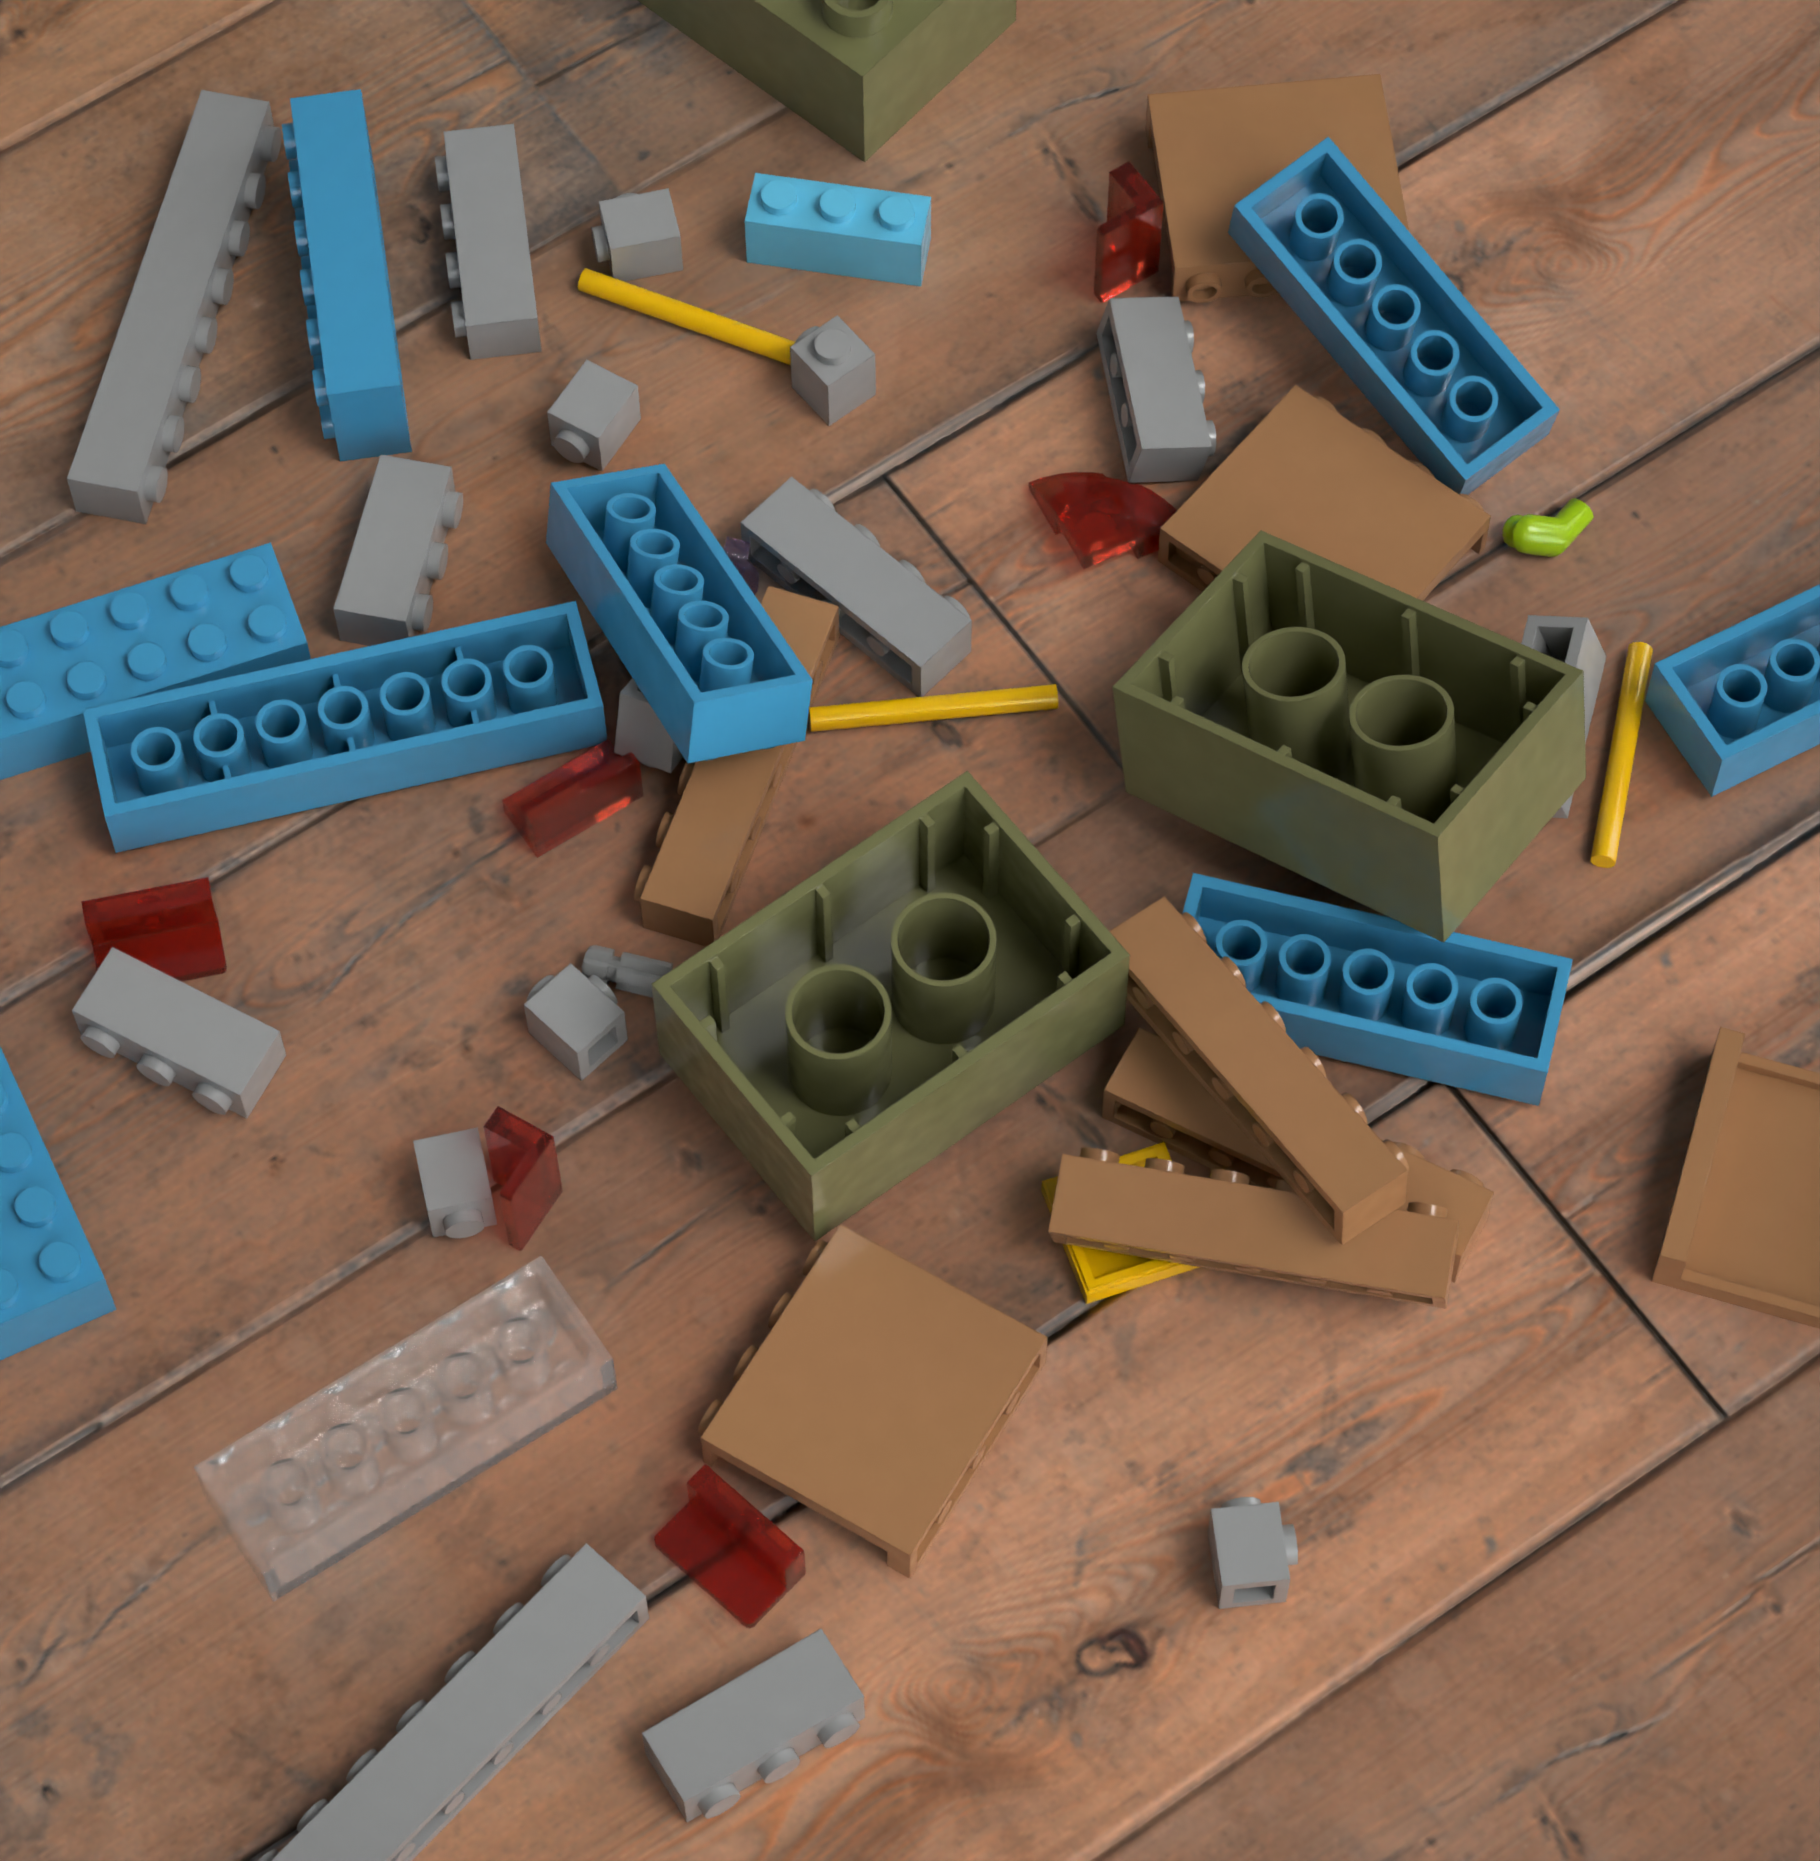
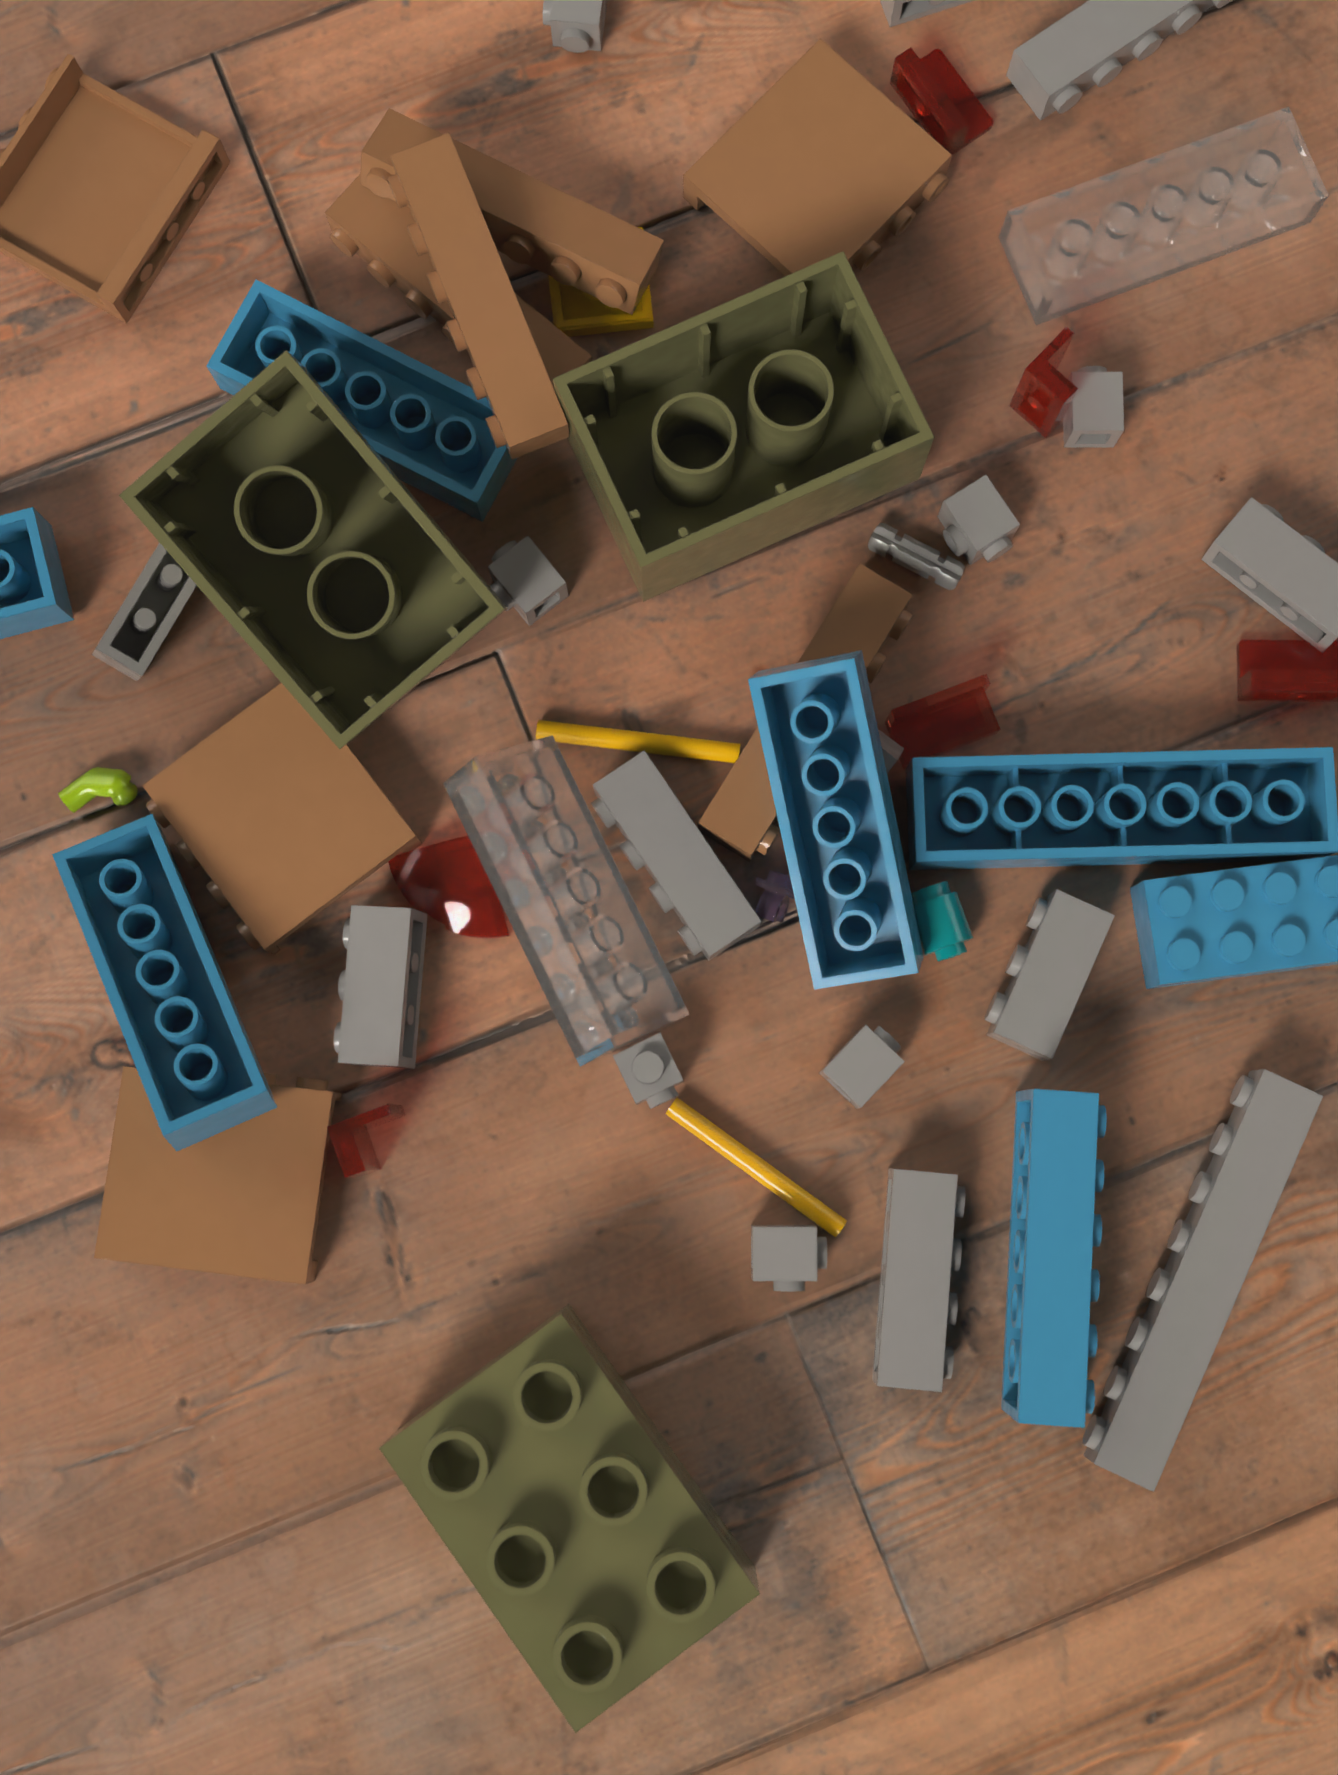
camera: 165 degrees left, 20 degrees up
medium azure brick [744,173,931,286] -> none
yellow bar [1590,642,1653,868] -> none
none -> clear brick [443,735,690,1067]
none -> light grey brick [488,536,569,626]
none -> teal brick [911,881,973,962]

